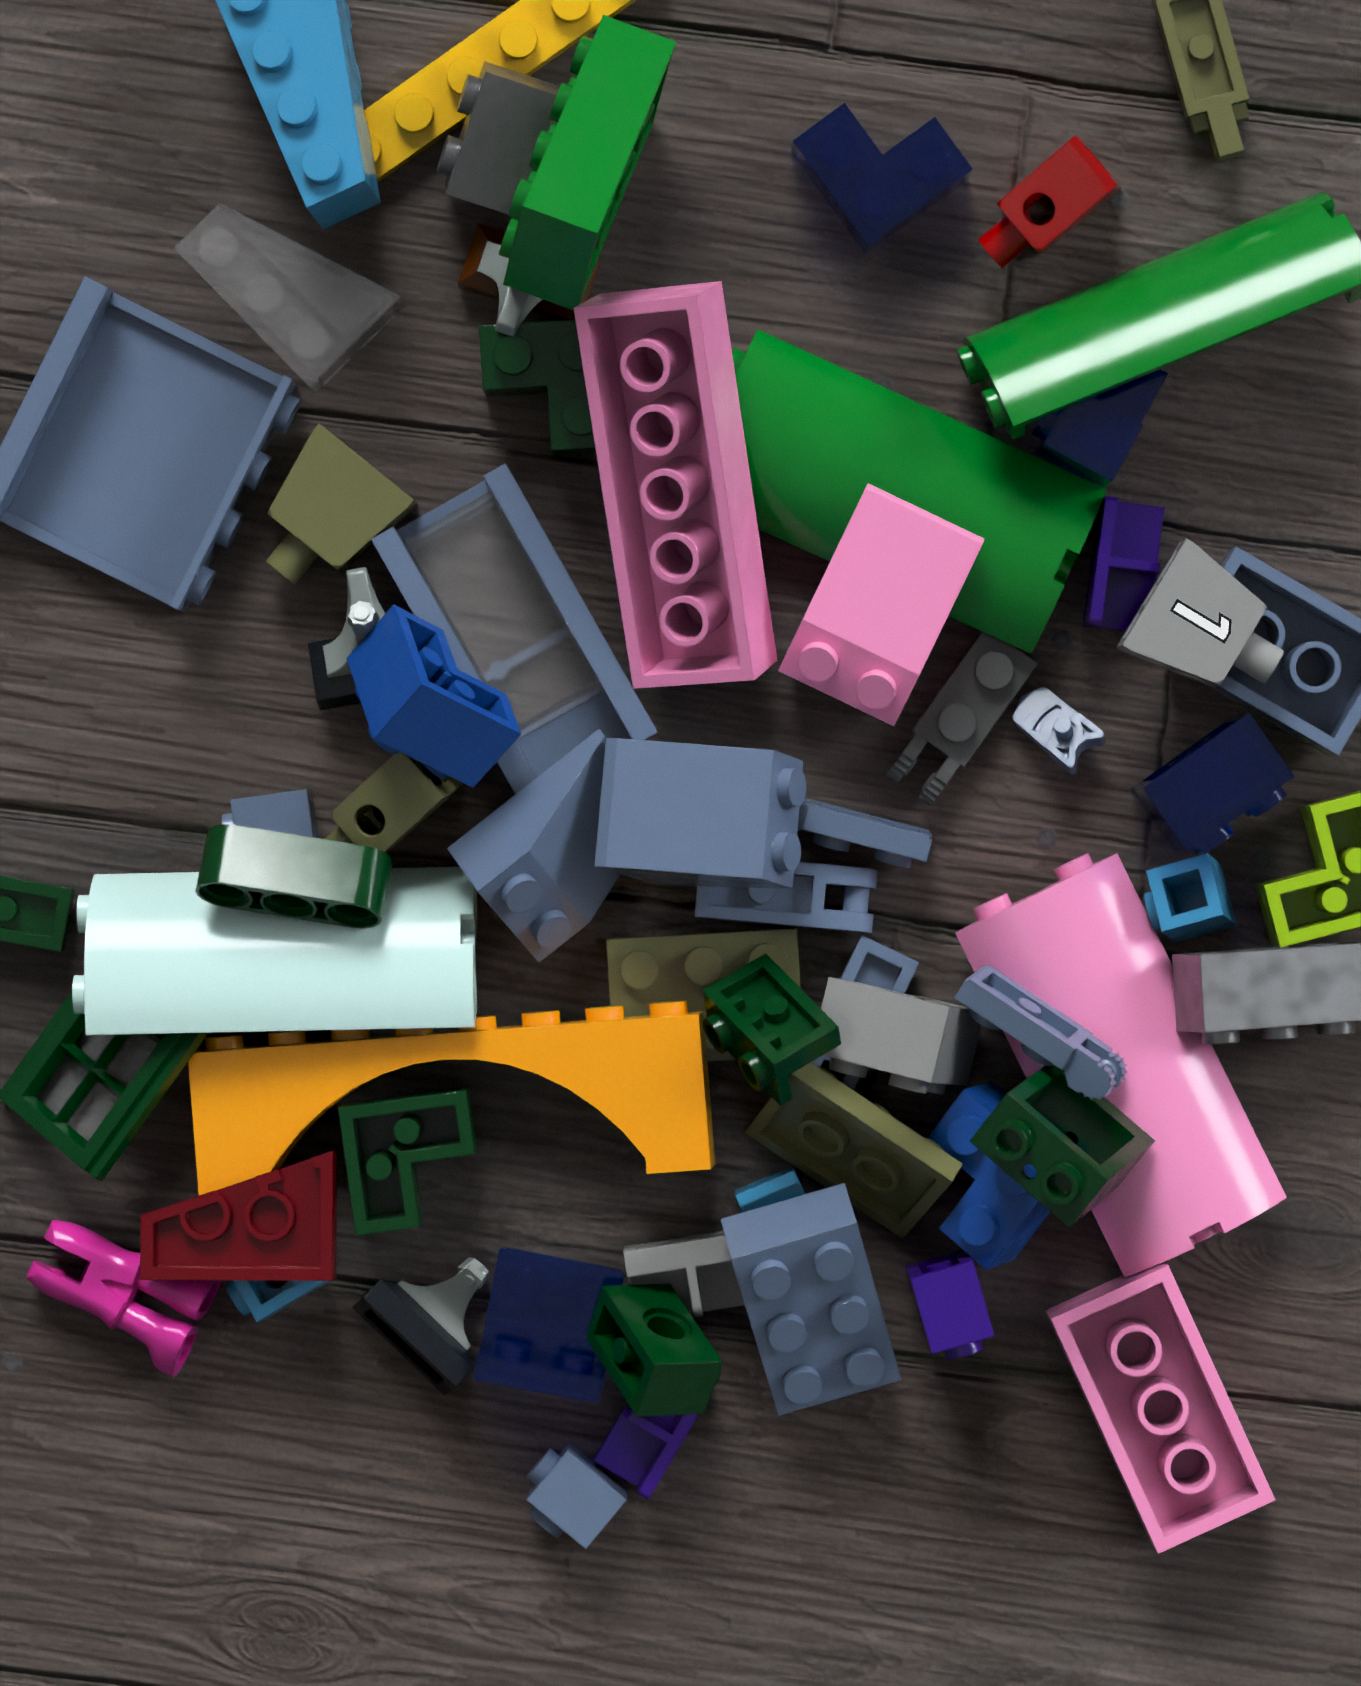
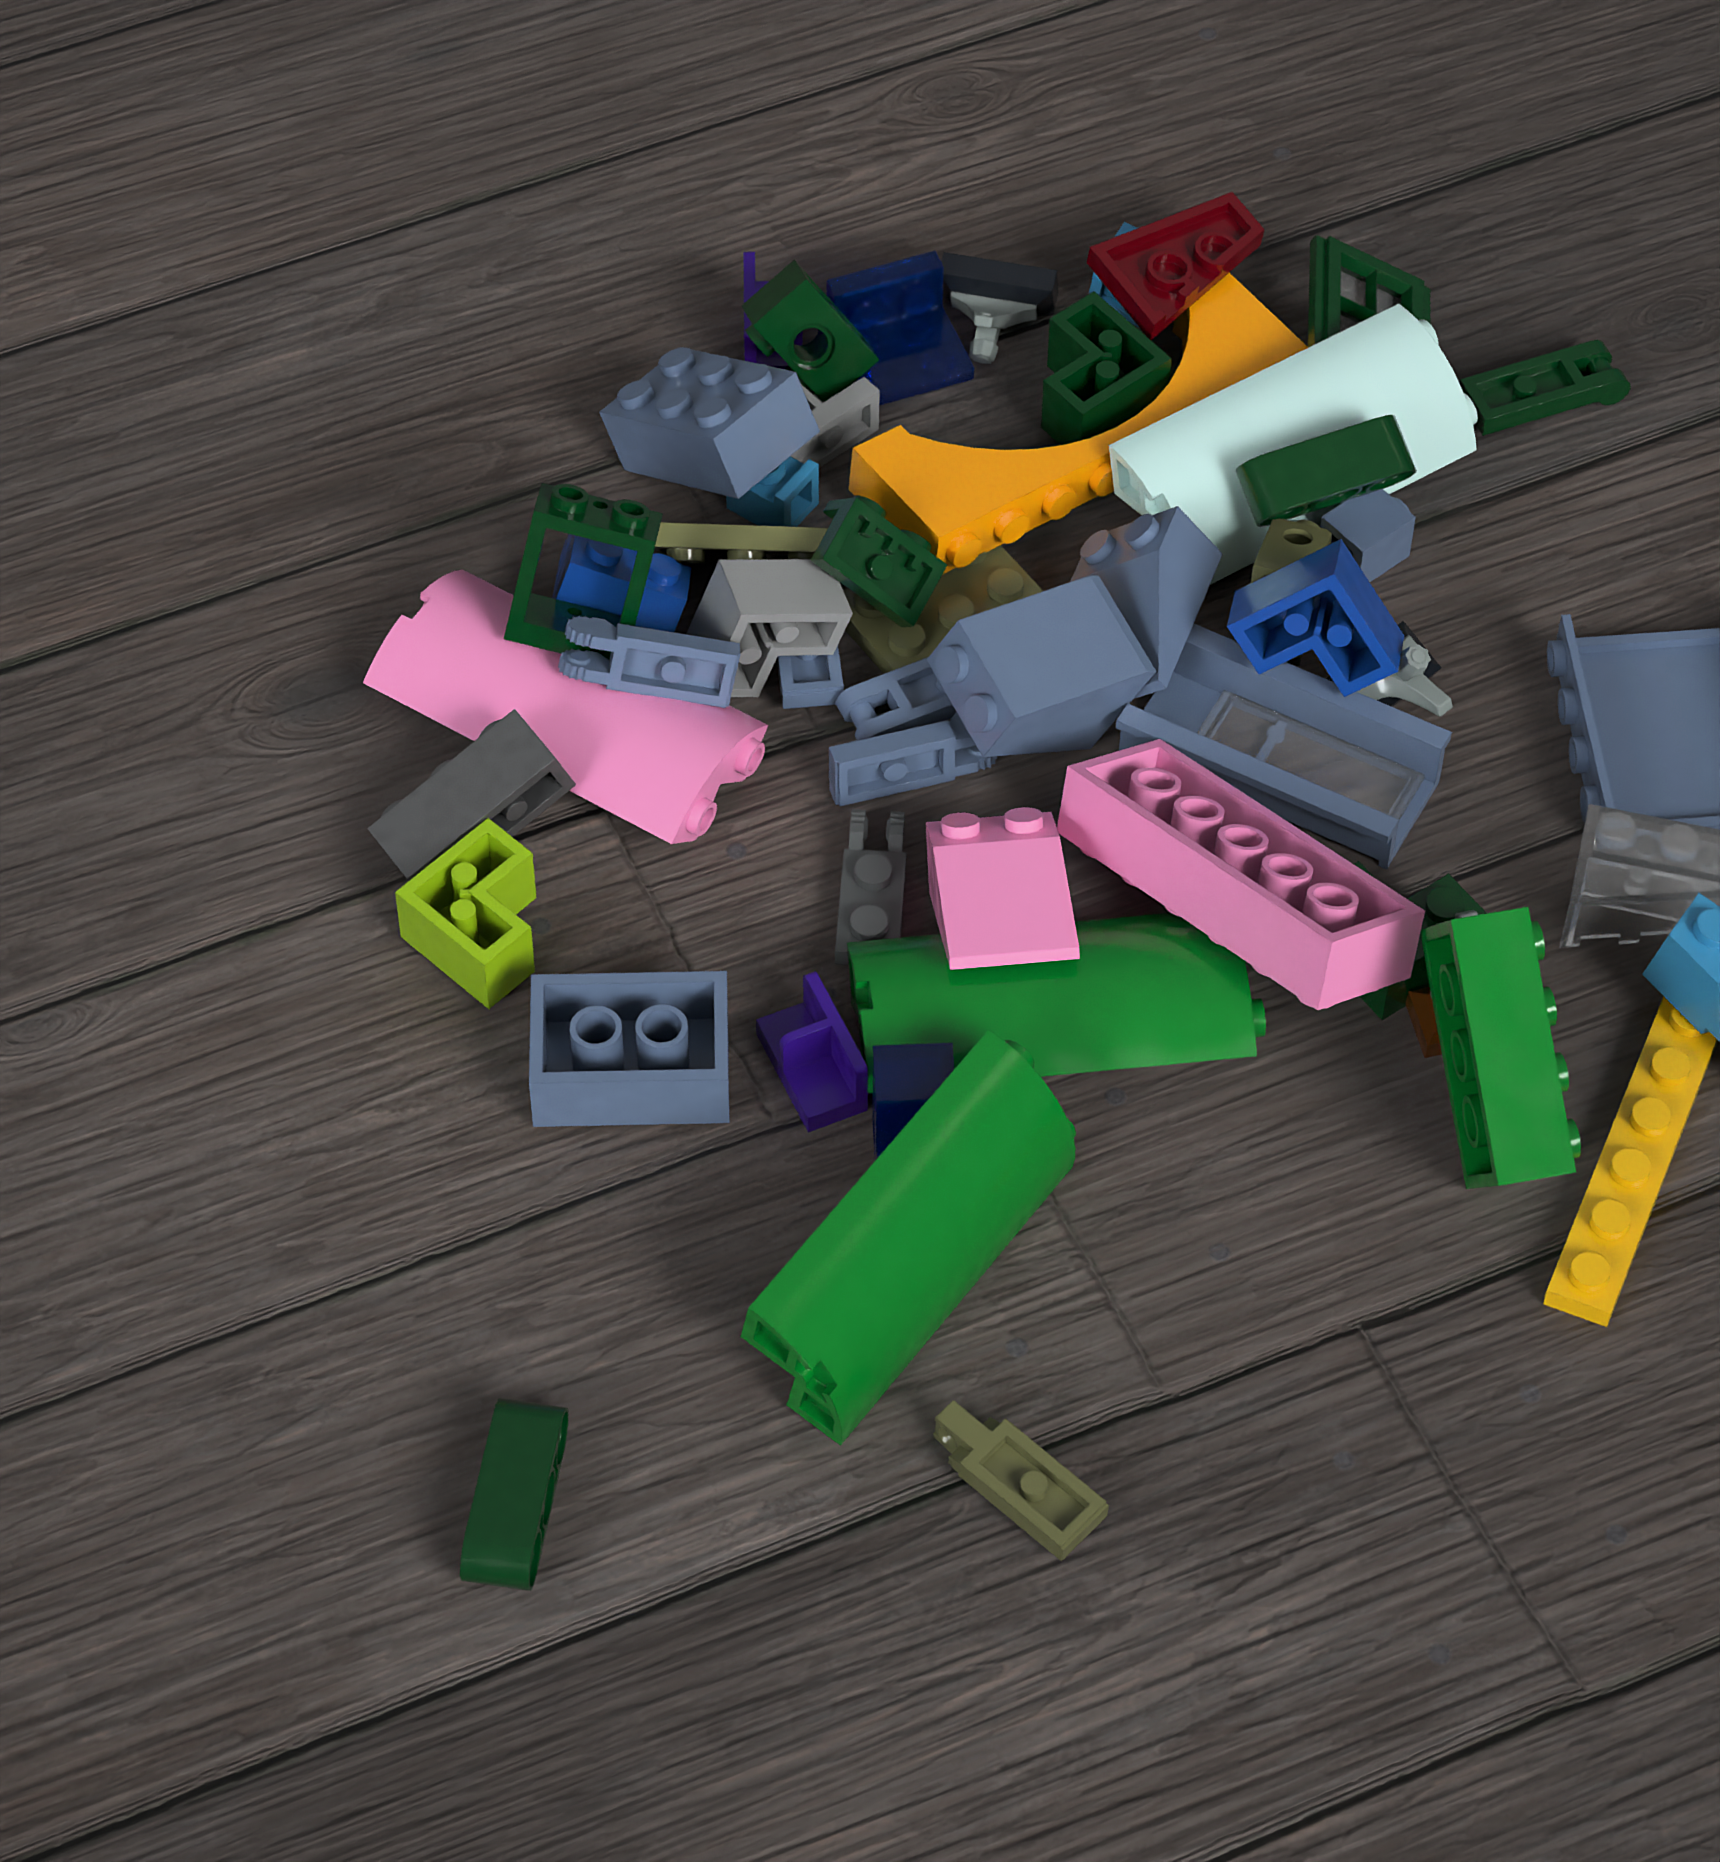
camera: 150 degrees right, 35 degrees down
dark pink piece [26,1220,223,1378] -> none
olive torso [266,423,417,585] -> none
flat silver brick [437,61,558,214] -> none
sand blue brick [526,1442,628,1549] -> none
clear blue brick [791,103,973,254] -> none
dark purple brick [905,1249,995,1360] -> none
red torso [978,135,1121,269] -> none
piece [1013,687,1106,775] -> none
bright pink brick [1045,1262,1275,1554] -> none
light grey torso [1116,538,1284,687] -> none
clear blue brick [1131,713,1295,855] -> none
dark azure brick [1144,853,1237,943] -> none

